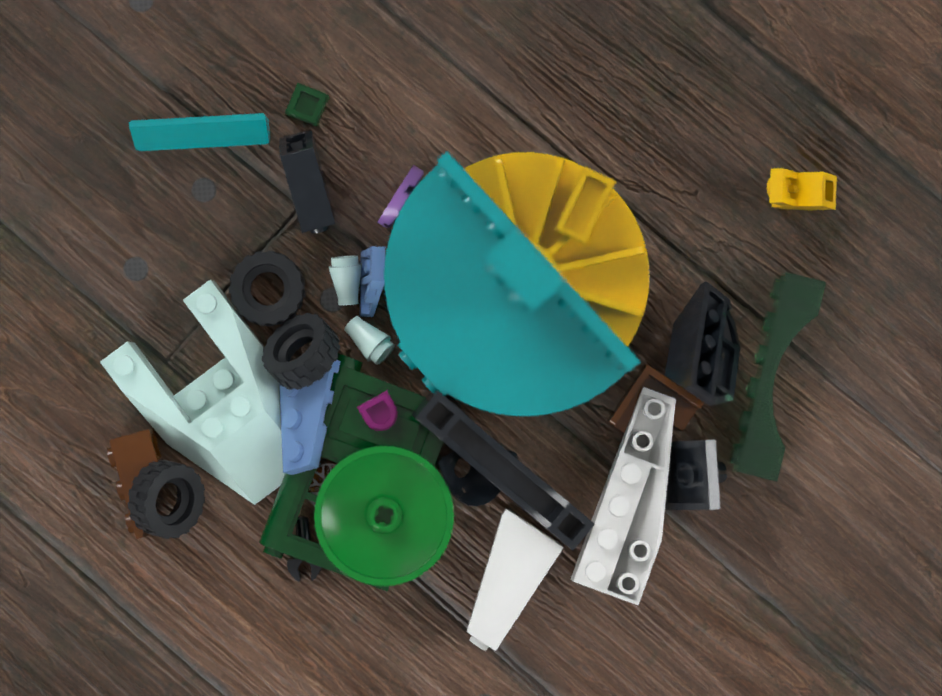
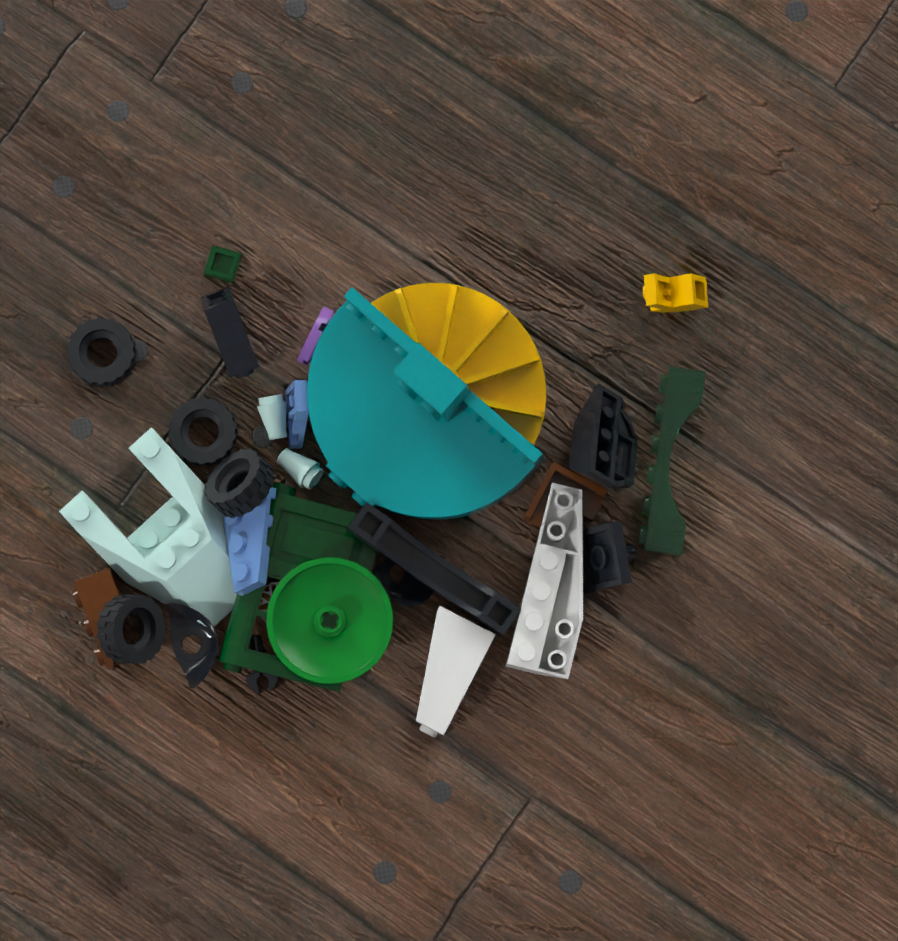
camera: 10 degrees left, 5 degrees down
teal slope [129,113,270,151] -> none
magenta tile [357,390,398,431] -> none
yellow tile [554,166,616,245] -> none
none -> black tyre [67,317,137,388]
none -> black piece [166,602,218,688]

